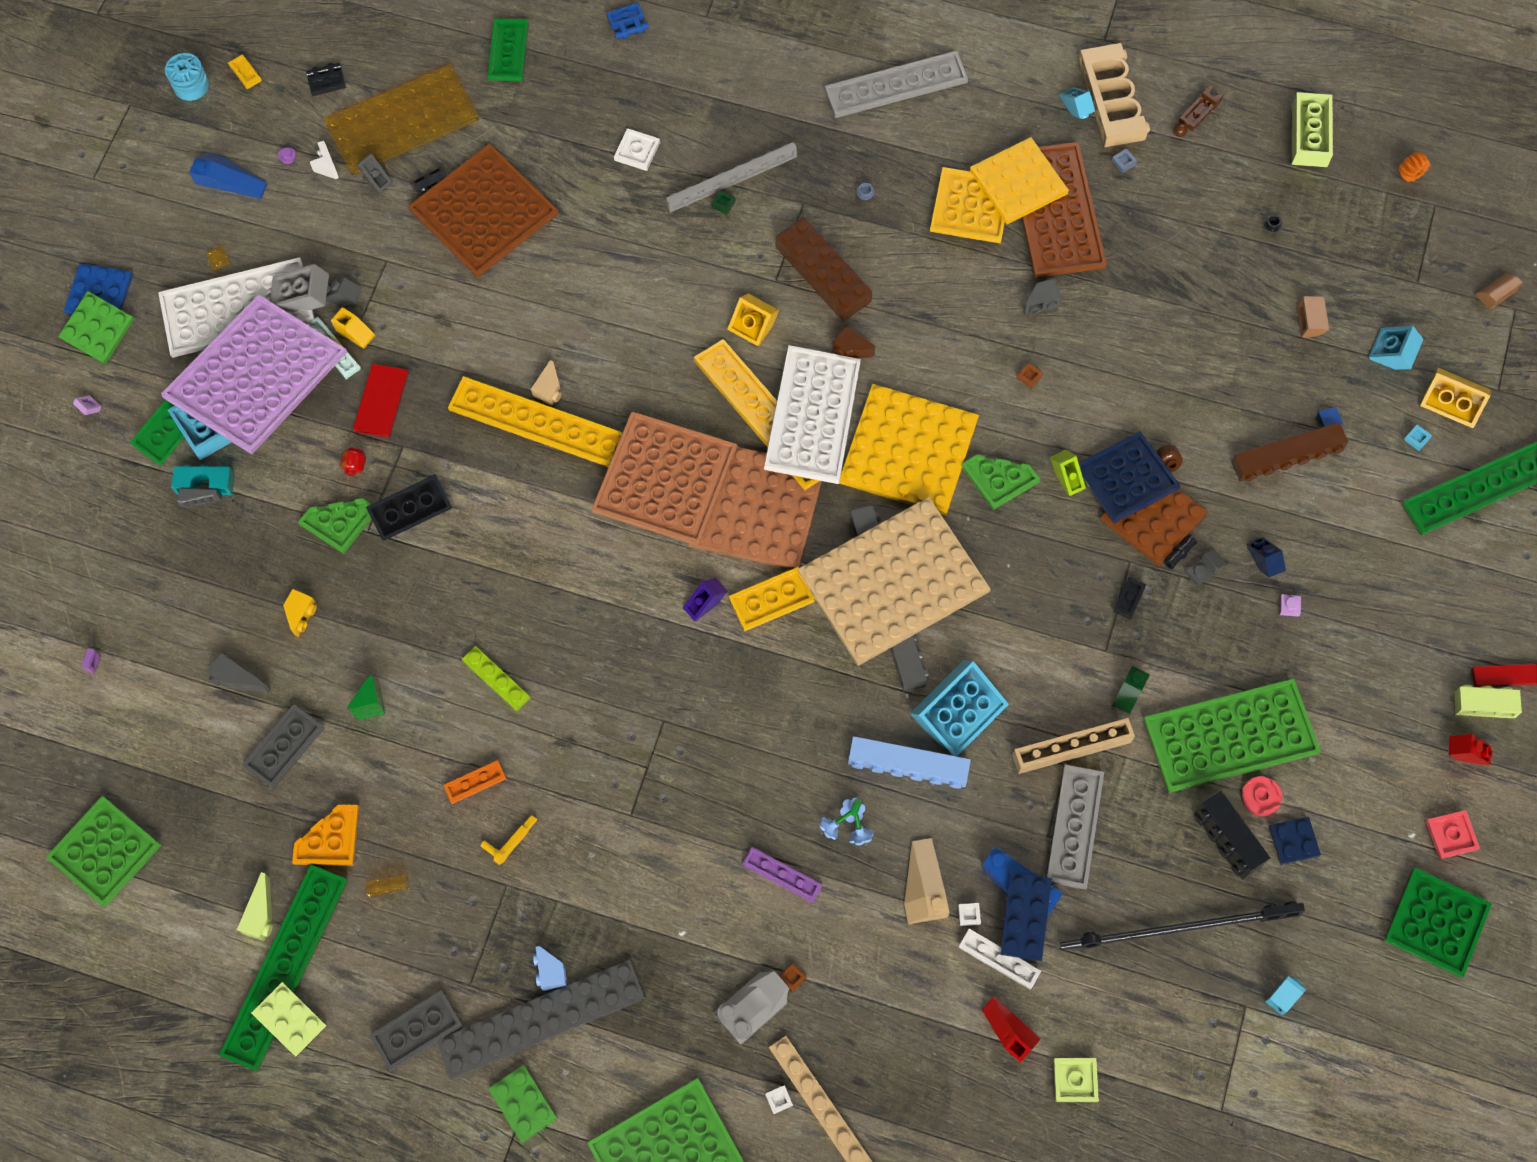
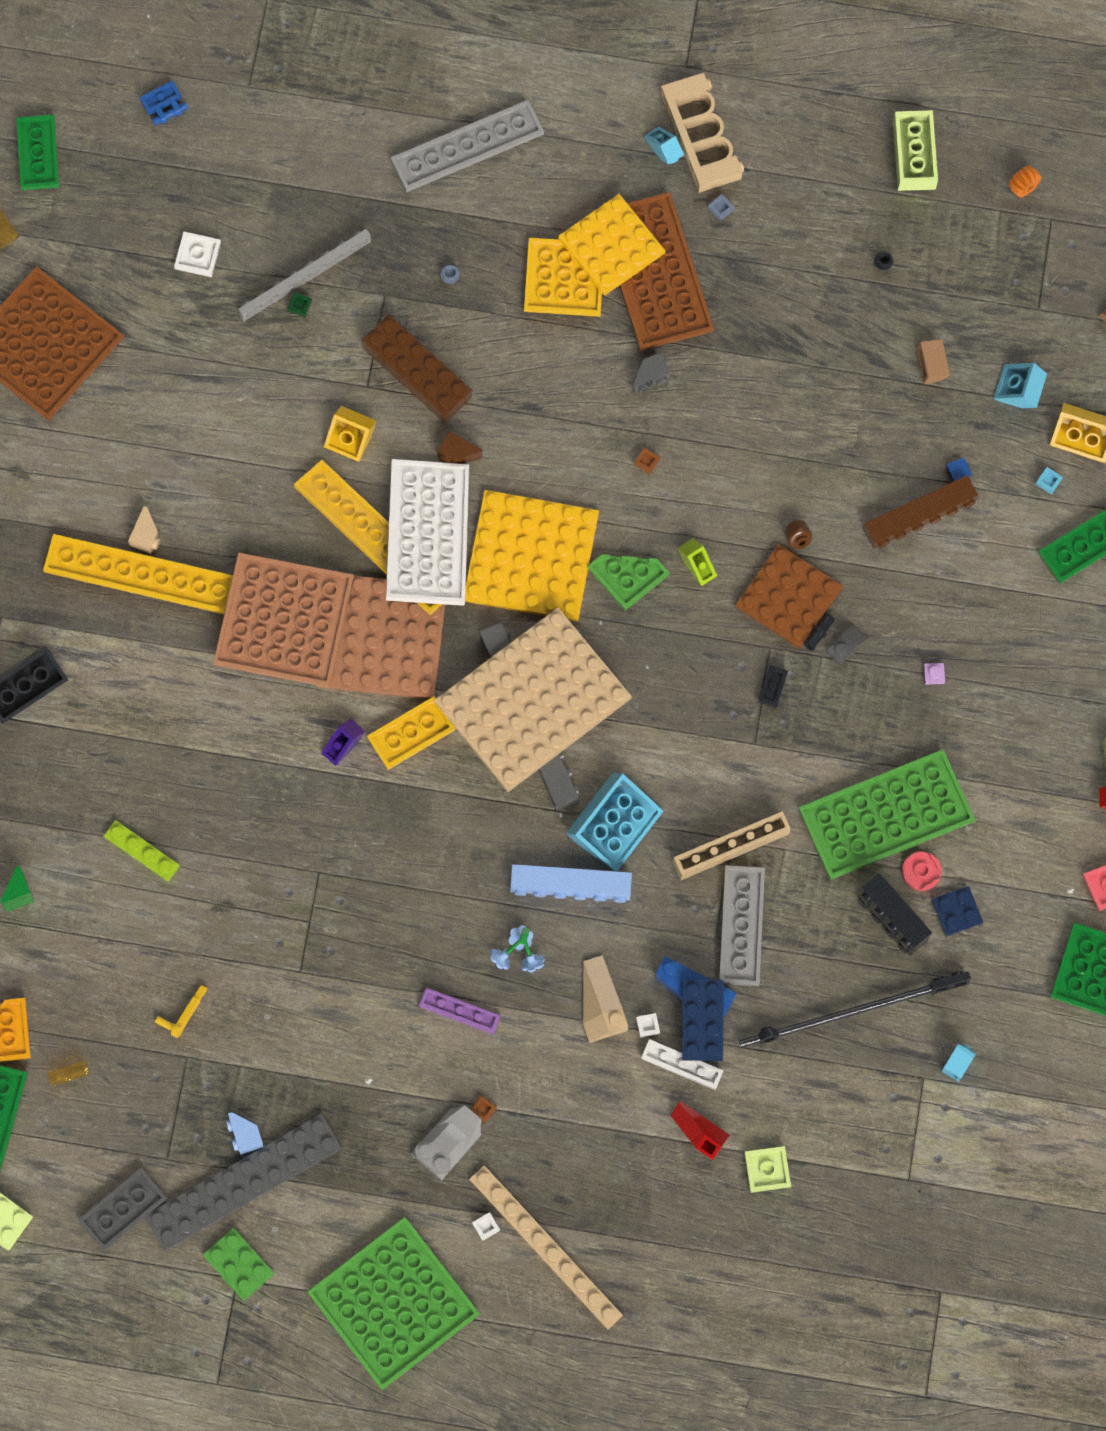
camera: 15 degrees left, 5 degrees up
orange plate [443,760,506,804] -> none
dark blue plate [1079,431,1180,524] -> none
dark green slope [1112,666,1150,714] -> none
reddish brown plate [1174,86,1223,137] -> none
dark blue slope [1247,537,1286,577] -> none

